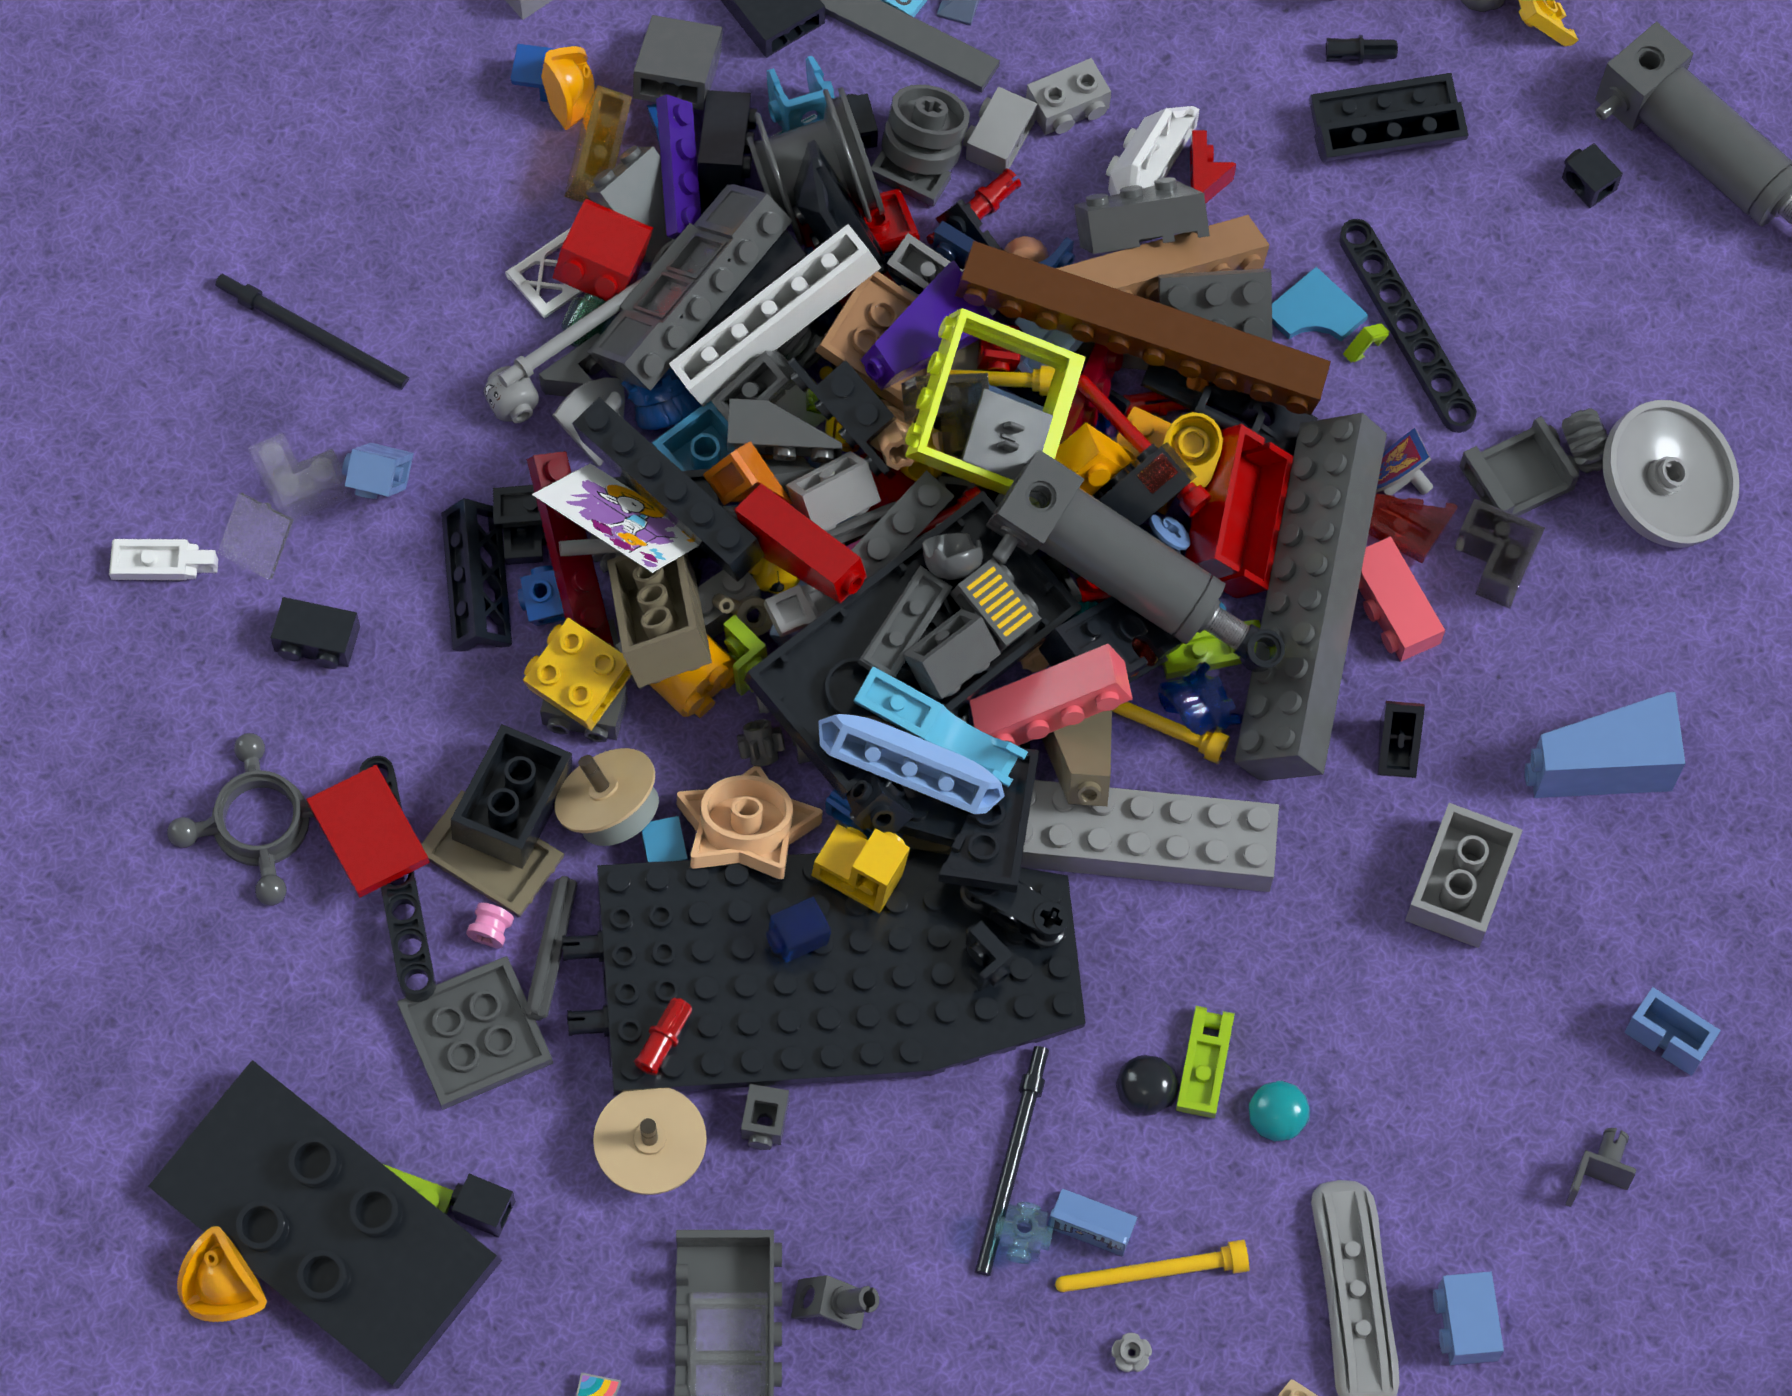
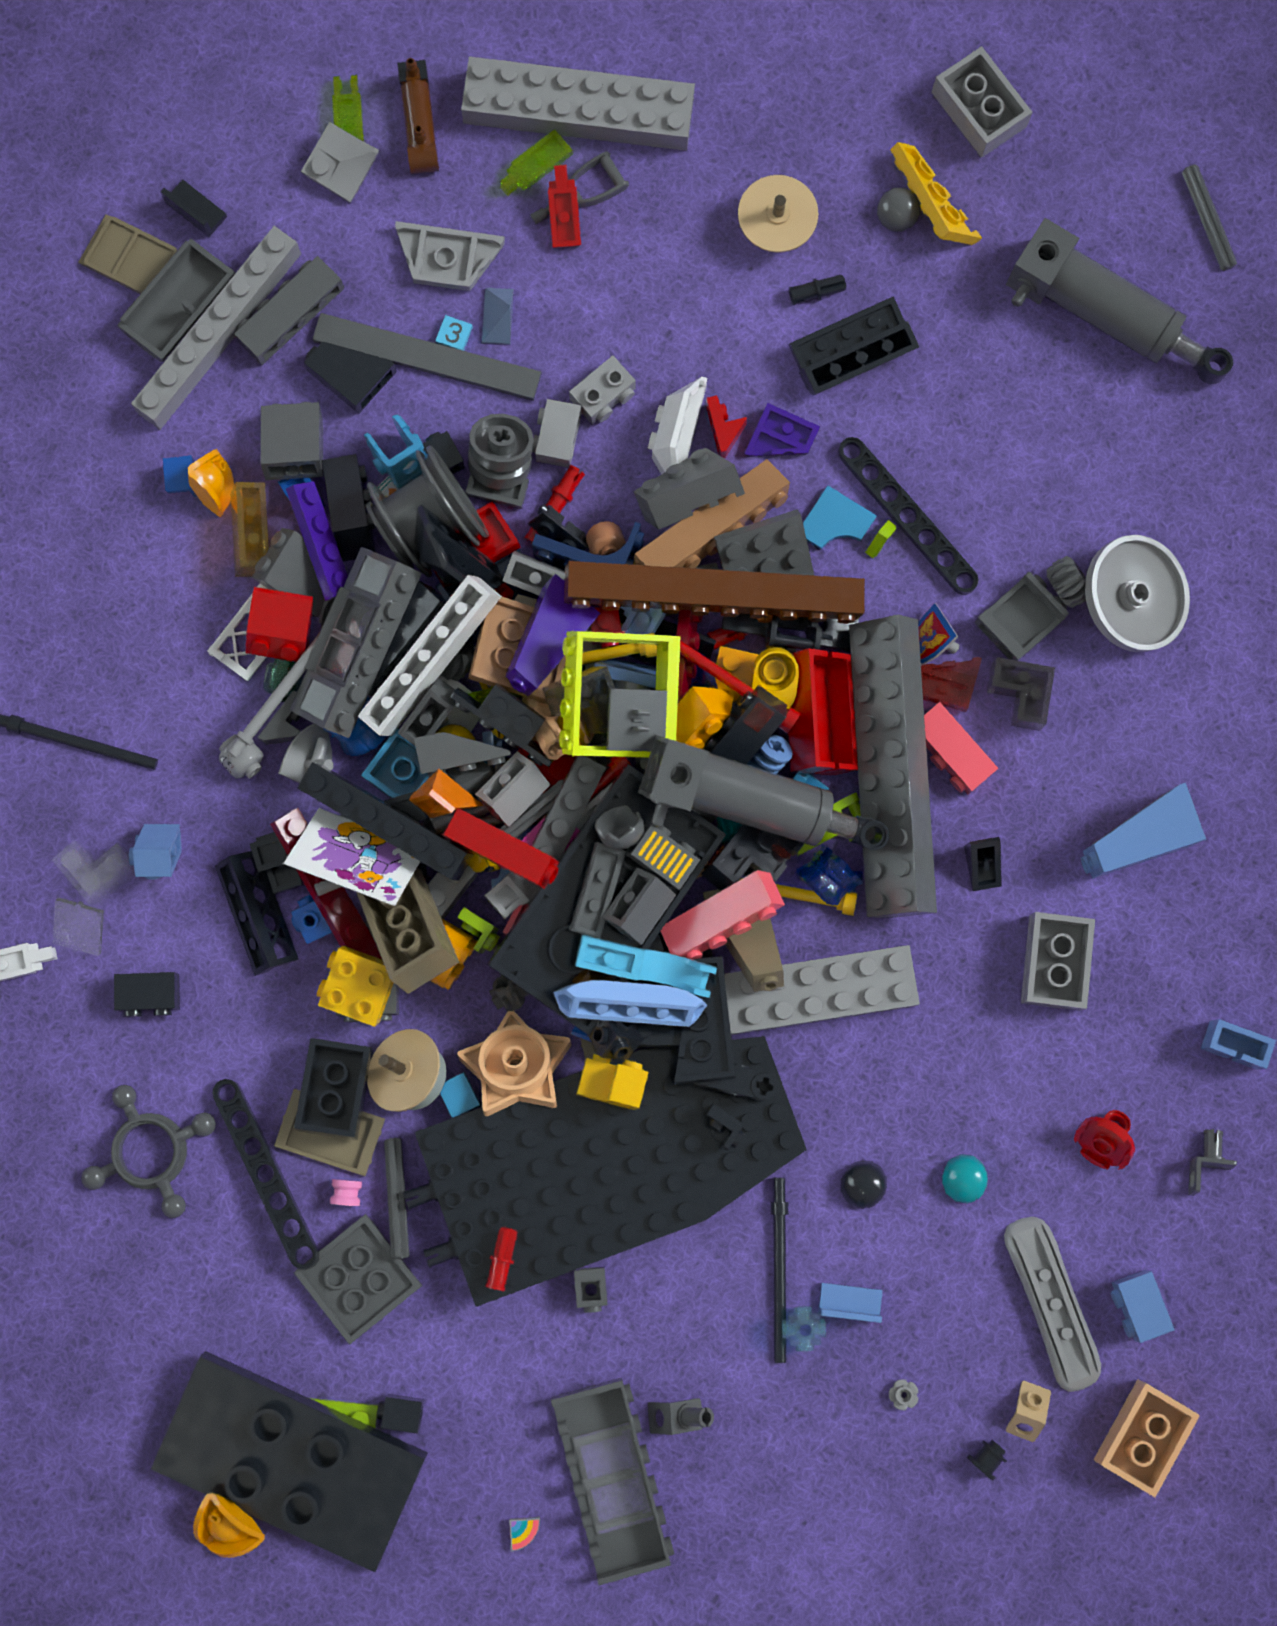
camera: 15 degrees left, 15 degrees up
red tile [306,765,430,898] -> none
tan piece [593,1088,707,1195] -> none
dark tan plate [712,593,773,636] -> none
clear blue brick [766,896,831,963] -> none
yellow piece [1055,1239,1250,1292] -> none
lime plate [1176,1006,1235,1119] -> none
black brick [1562,143,1623,208] -> none
none -> dark purple wing [744,403,820,456]
none -> red tile [1074,1110,1135,1170]

